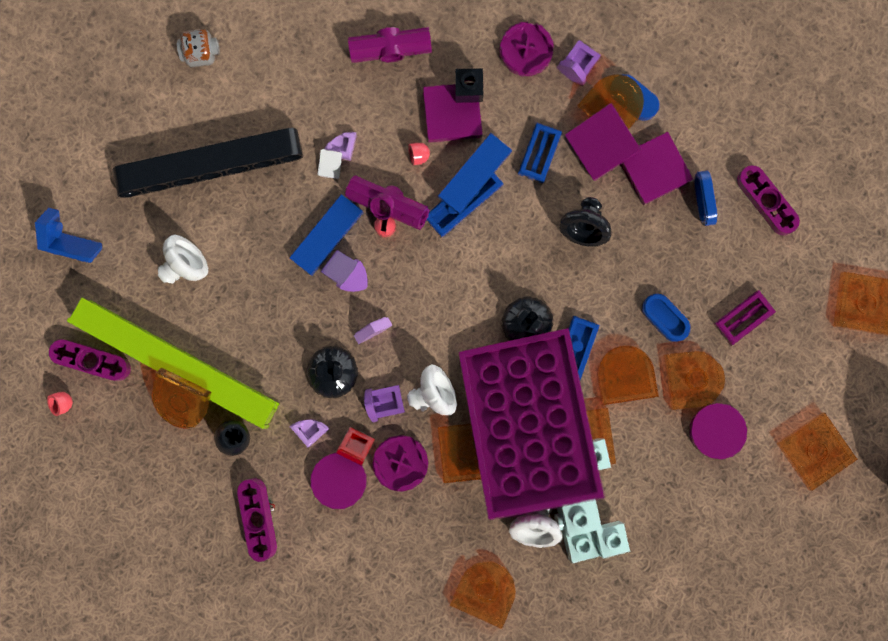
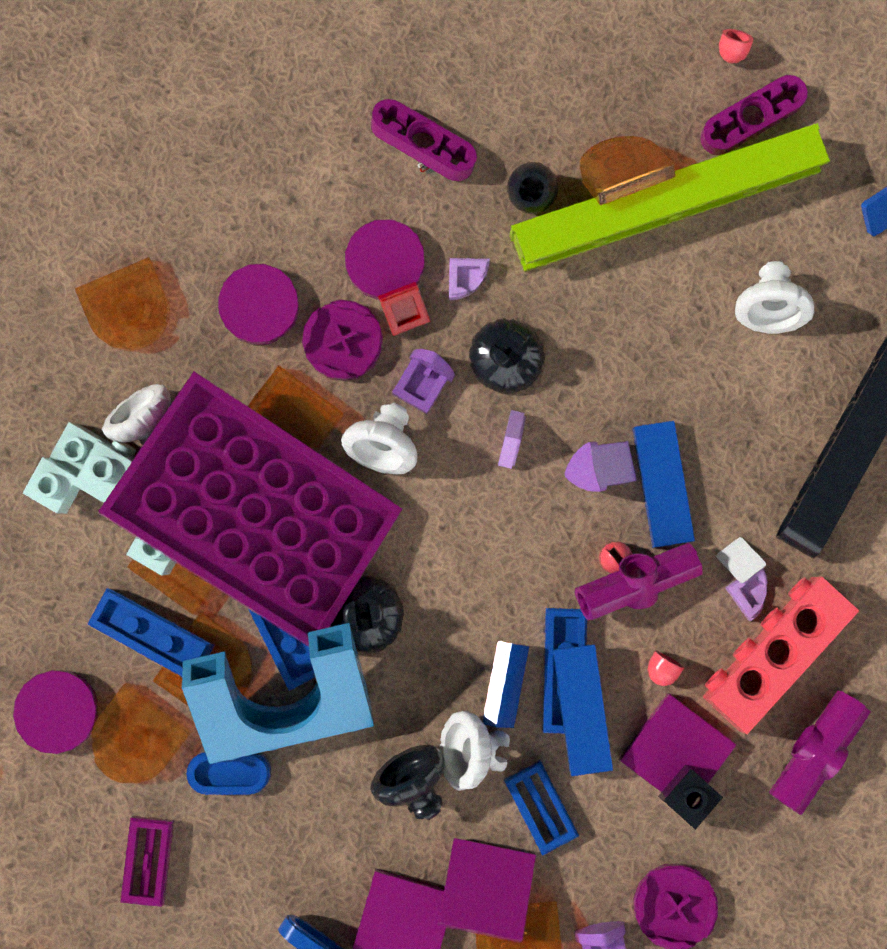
camera: 130 degrees right, 0 degrees up
none -> blue tile [88,588,215,676]
none -> dark azure arch [182,623,374,764]
none -> magenta tile [218,264,299,345]
none -> white hair [440,711,510,791]
none -> blue tile [483,641,529,728]
none -> coral brick [703,576,859,735]

